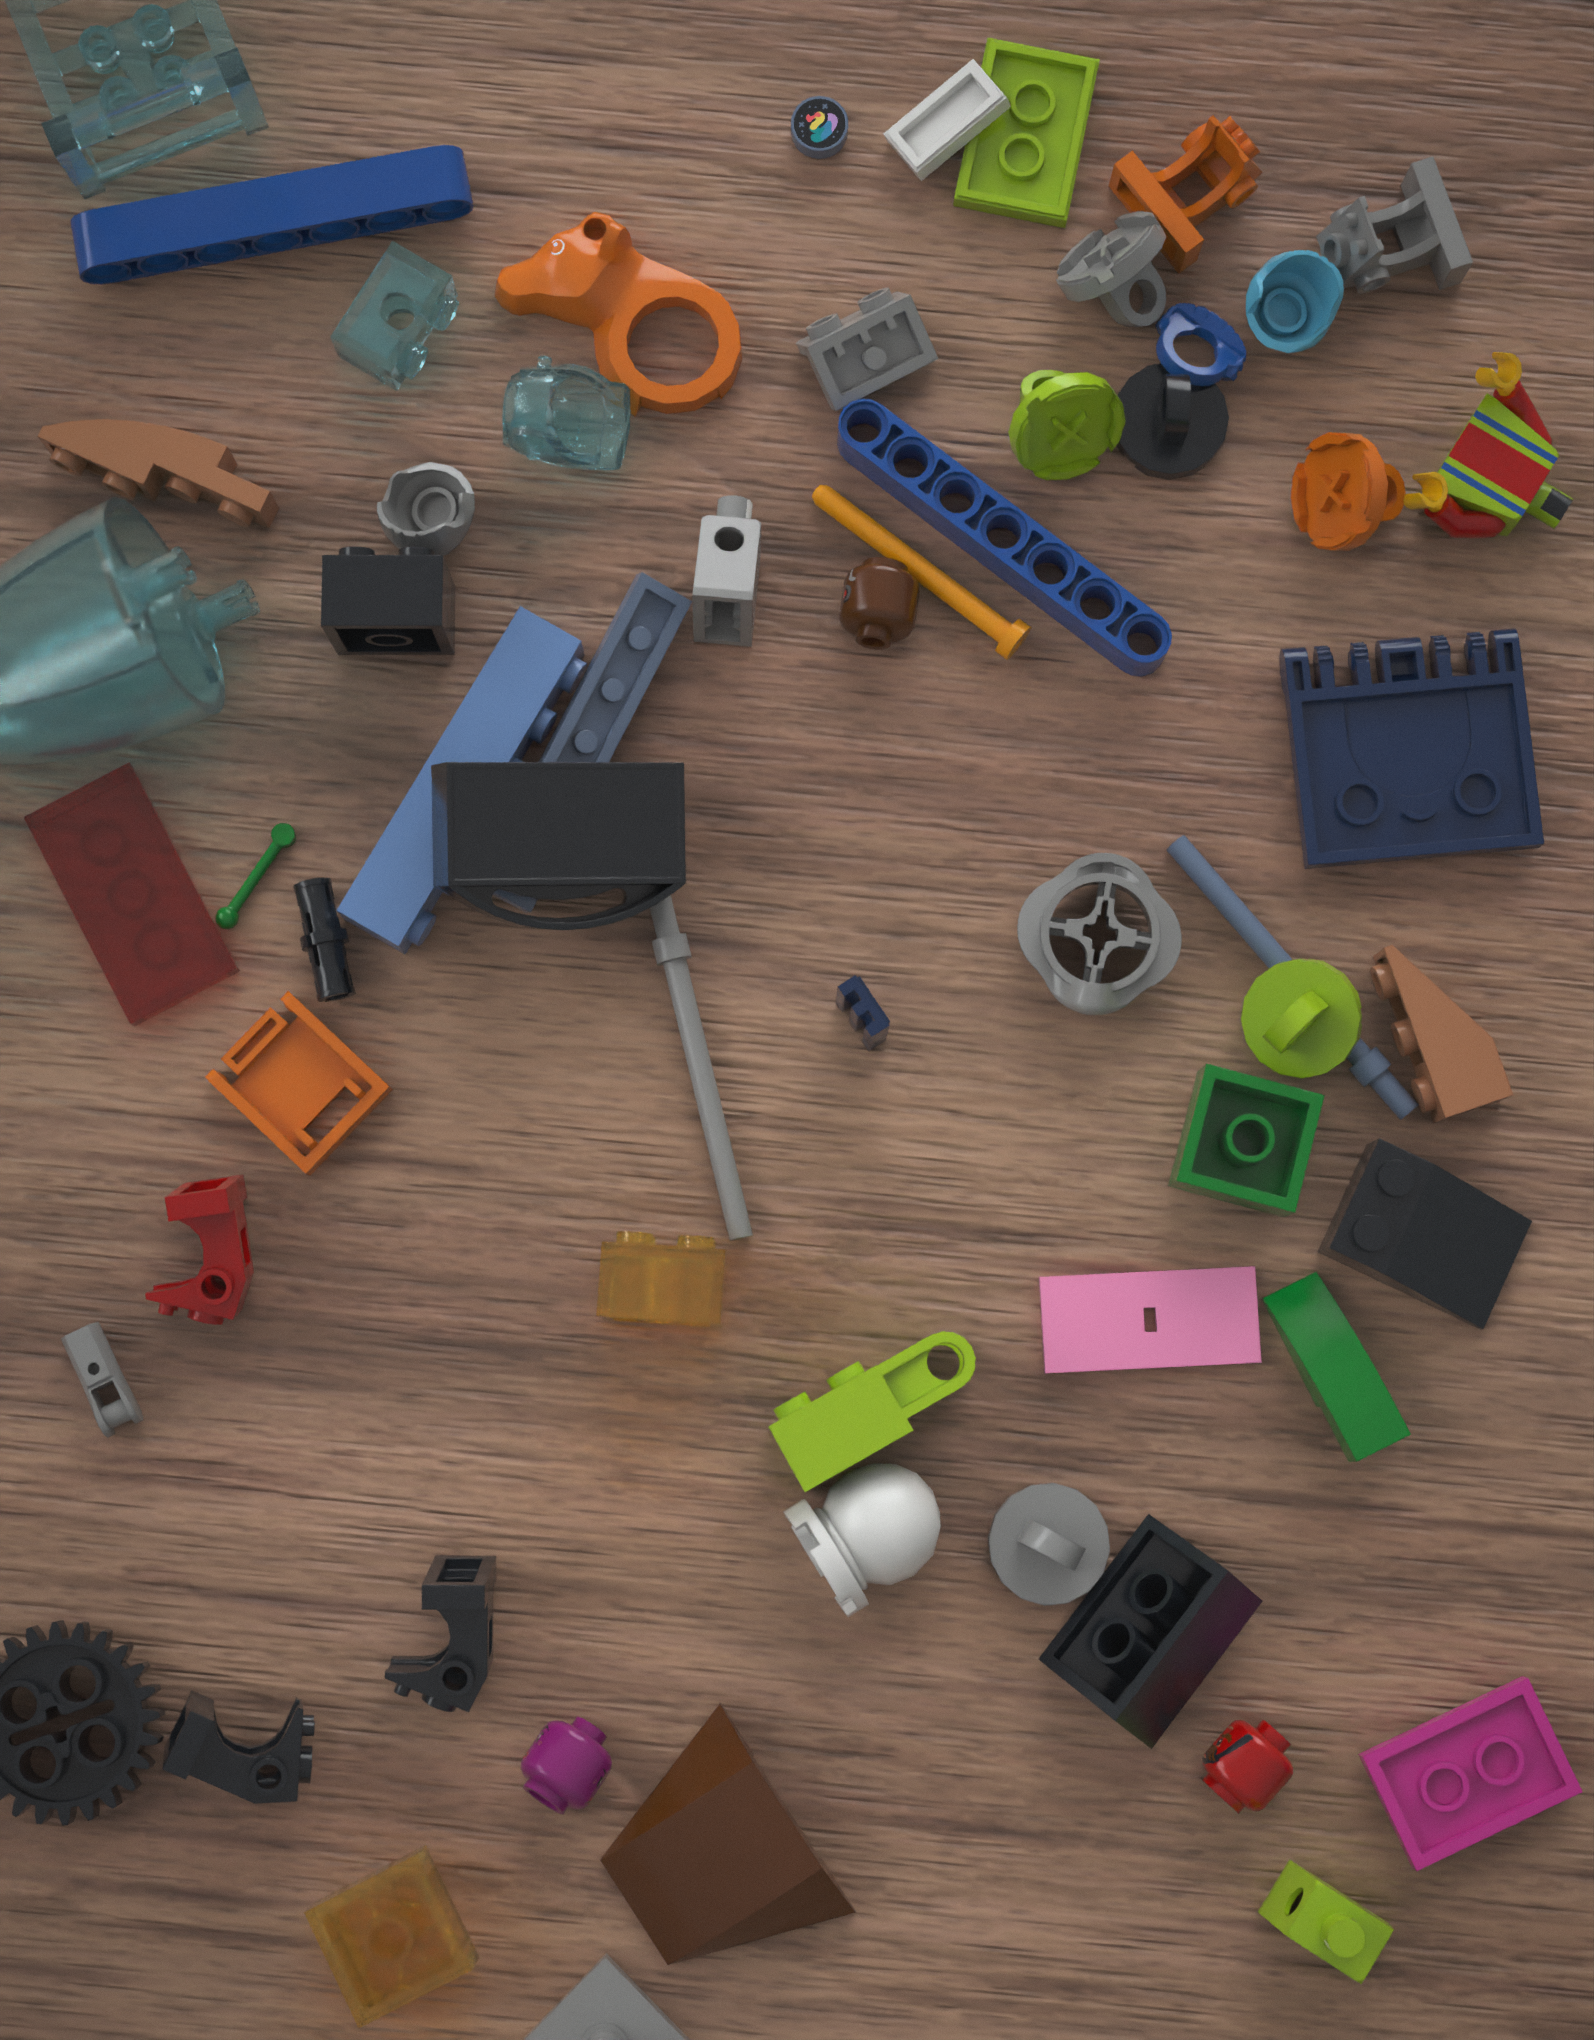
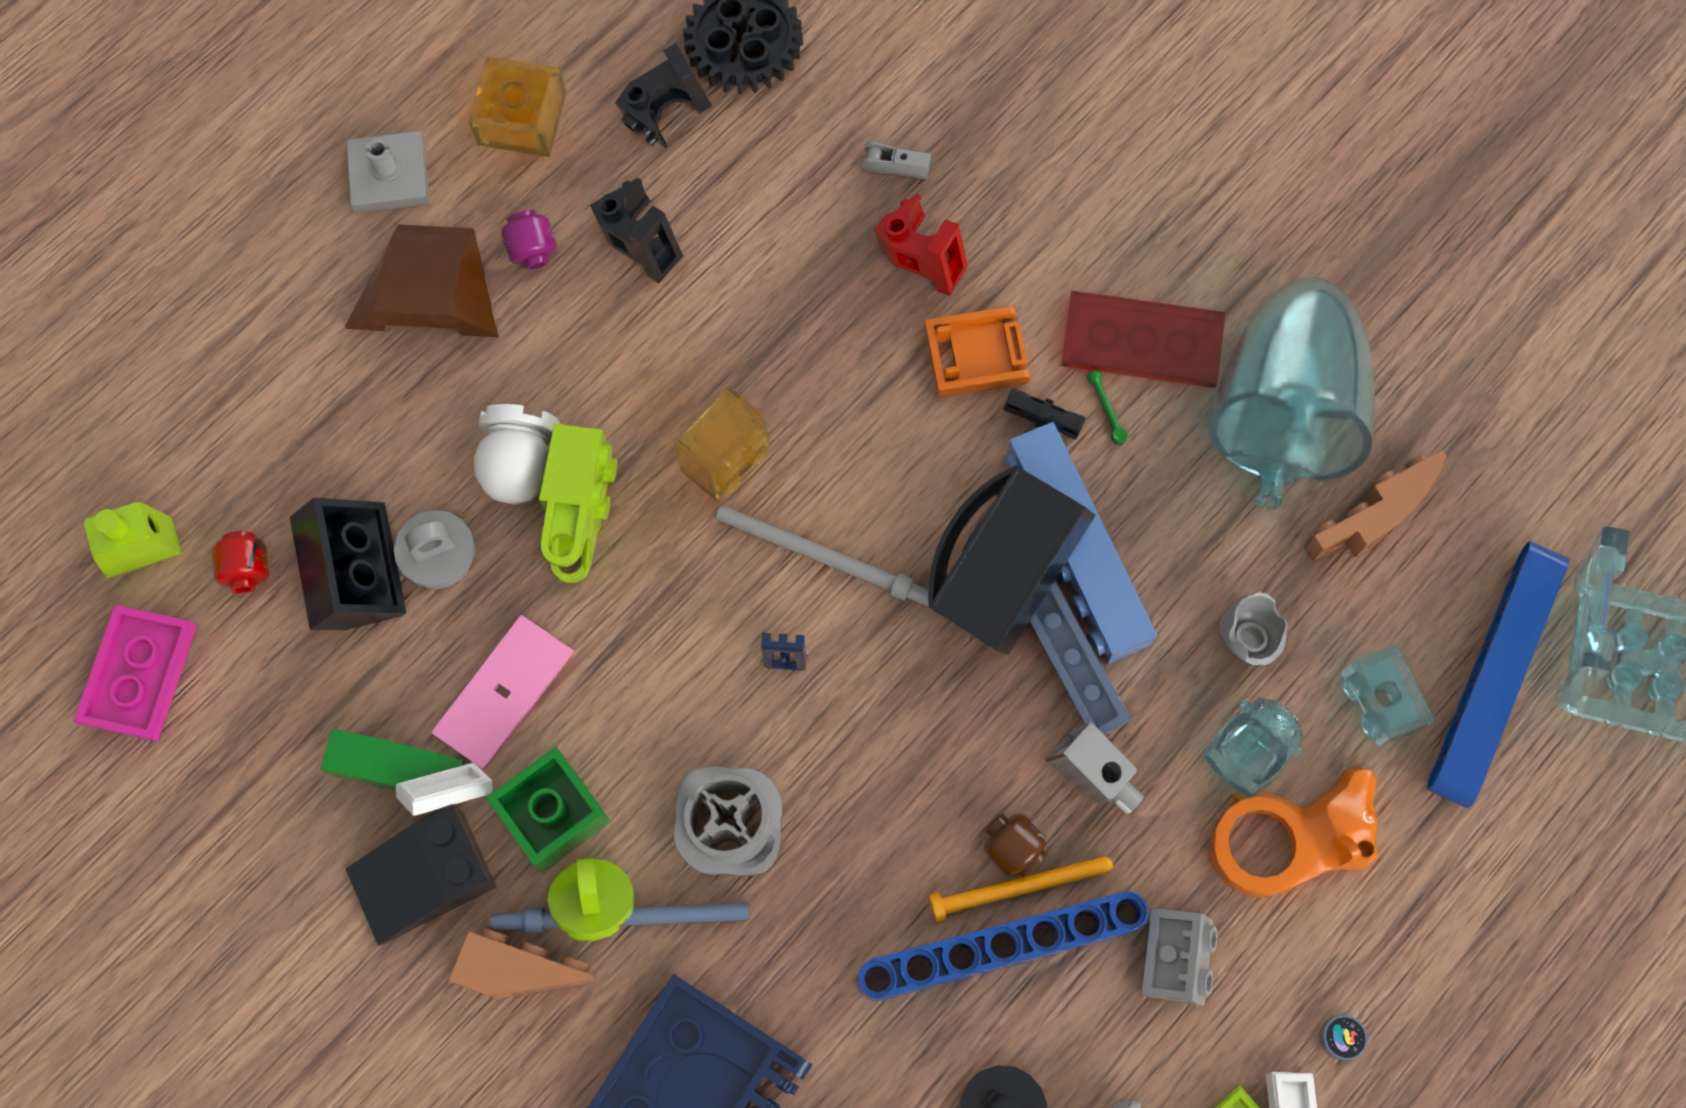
camera: 130 degrees right, 10 degrees down
black brick [321,546,455,655] -> none
lime tile [1008,370,1126,480] -> none
none -> white tile [396,763,493,816]

